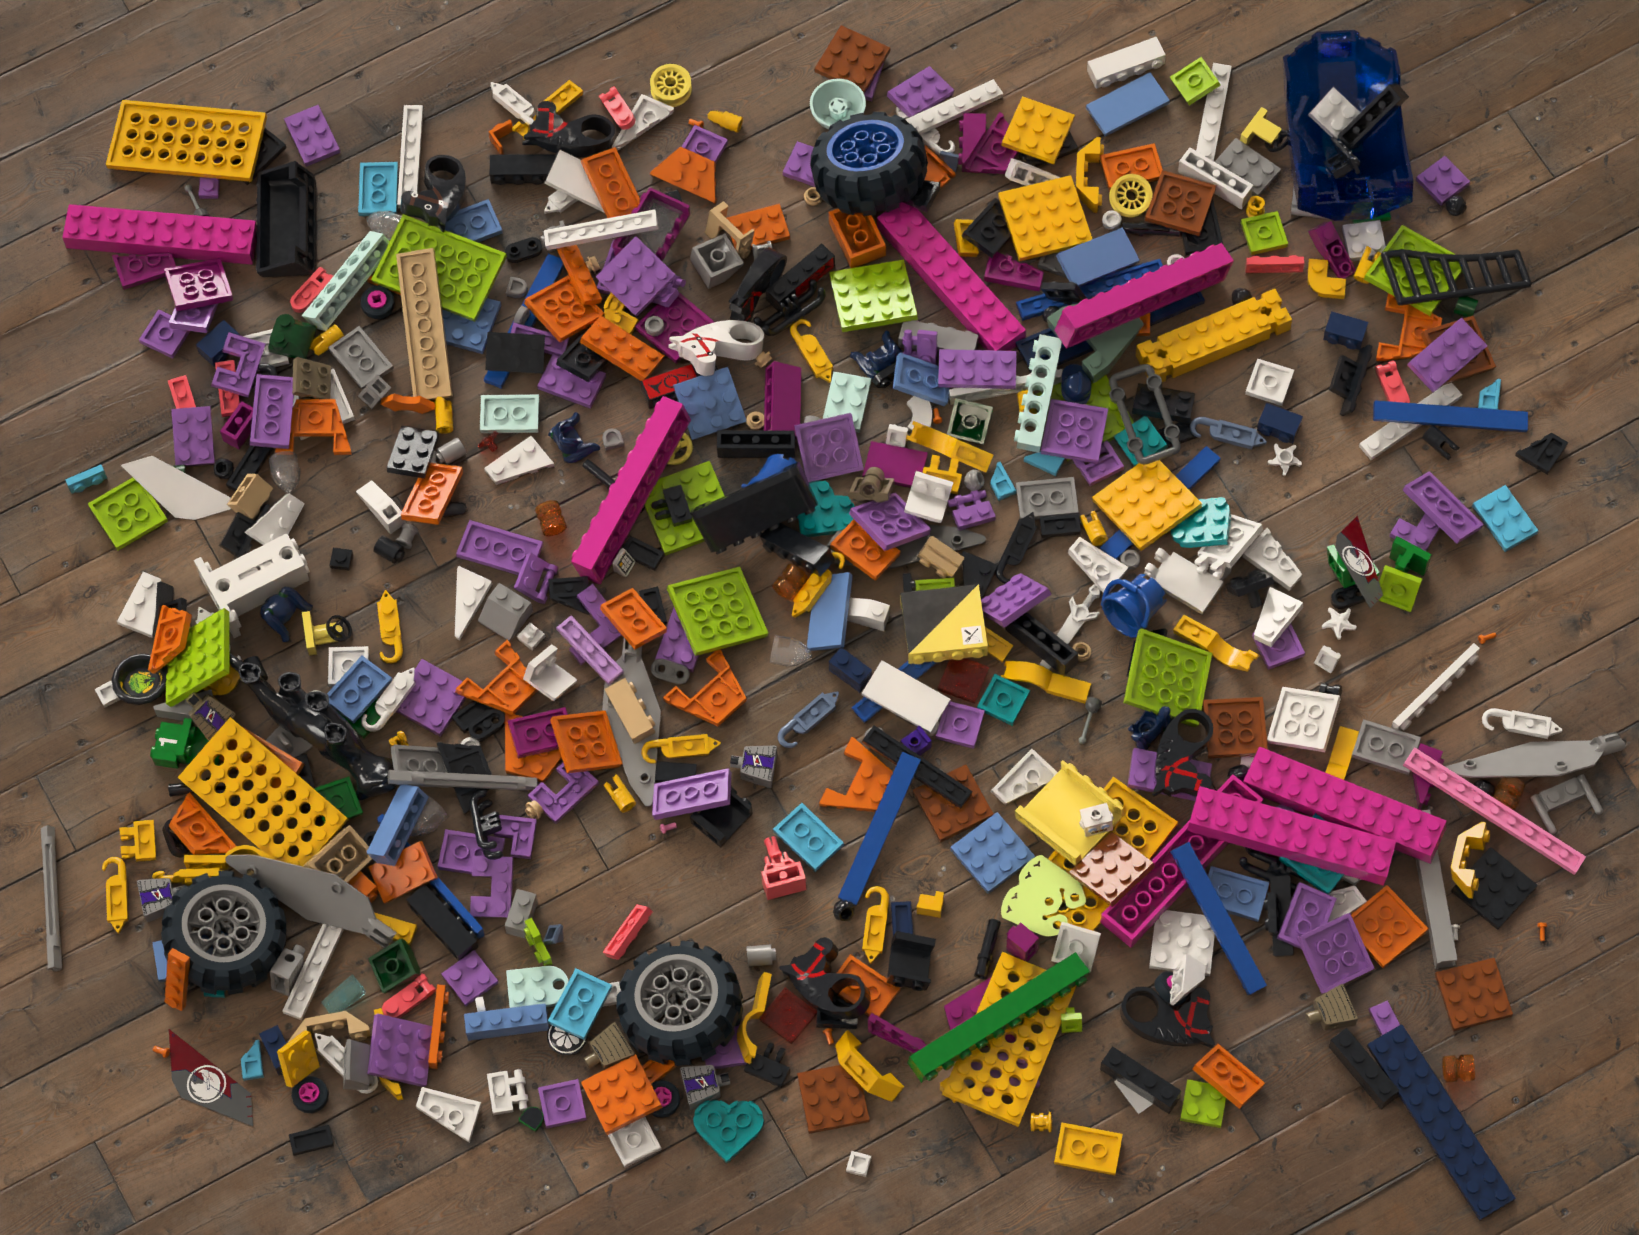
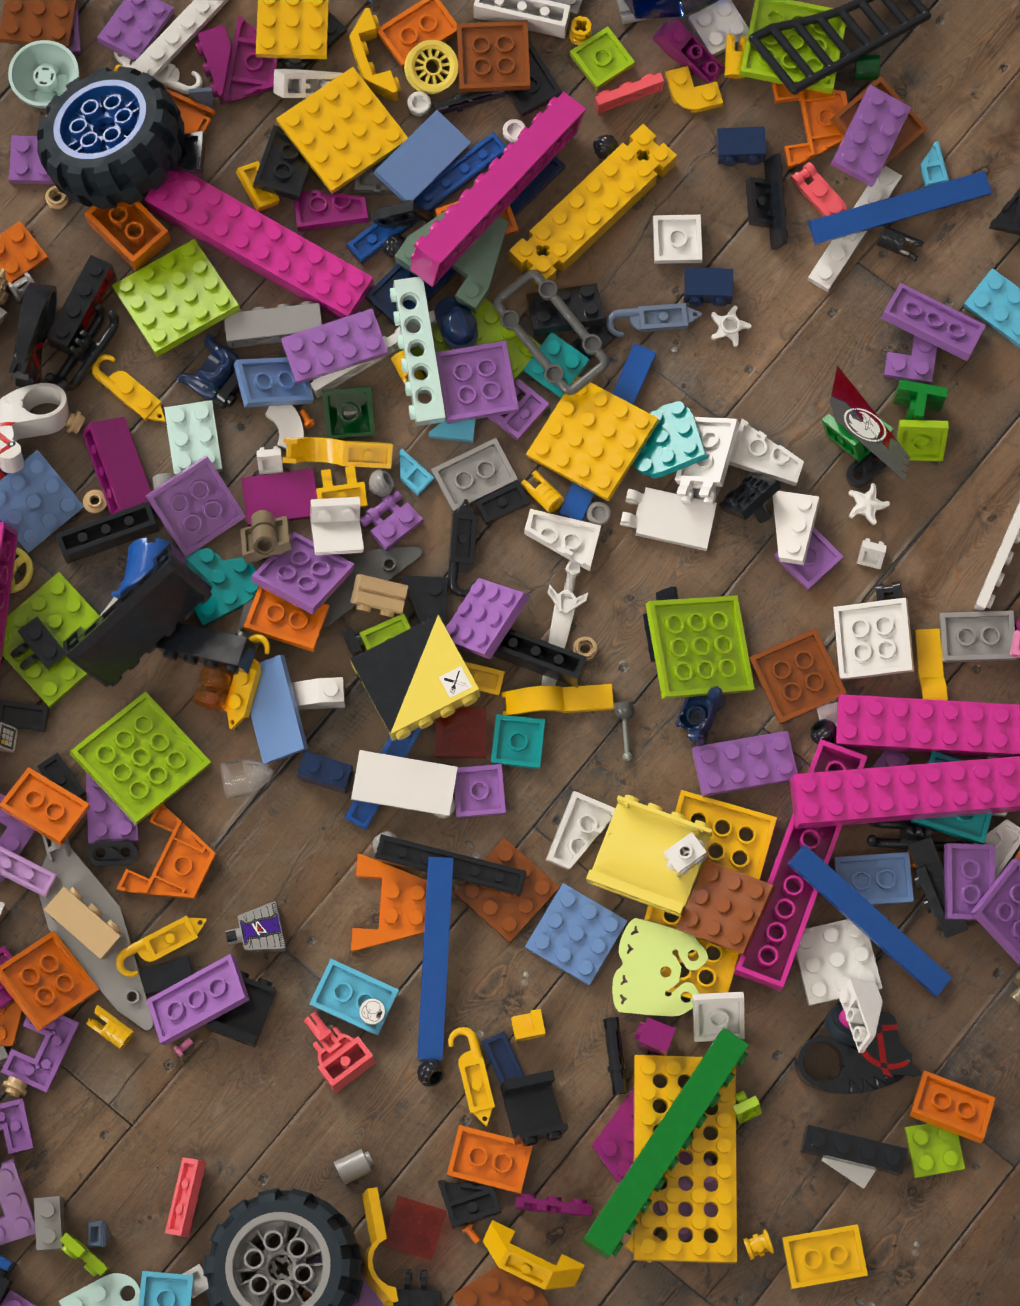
camera: 25 degrees left, 10 degrees up
sand blue plate [778,691,839,748] -> none
black animal [779,937,871,1020] -> none
dark purple brick [900,726,932,756] -> none
medium lavender plate [902,330,937,365] -> none
blue piece [1101,574,1167,638] -> none
black animal [1152,709,1213,797] -> none
yellow piece [1173,615,1259,672] -> none
none -> white tile [360,999,385,1025]

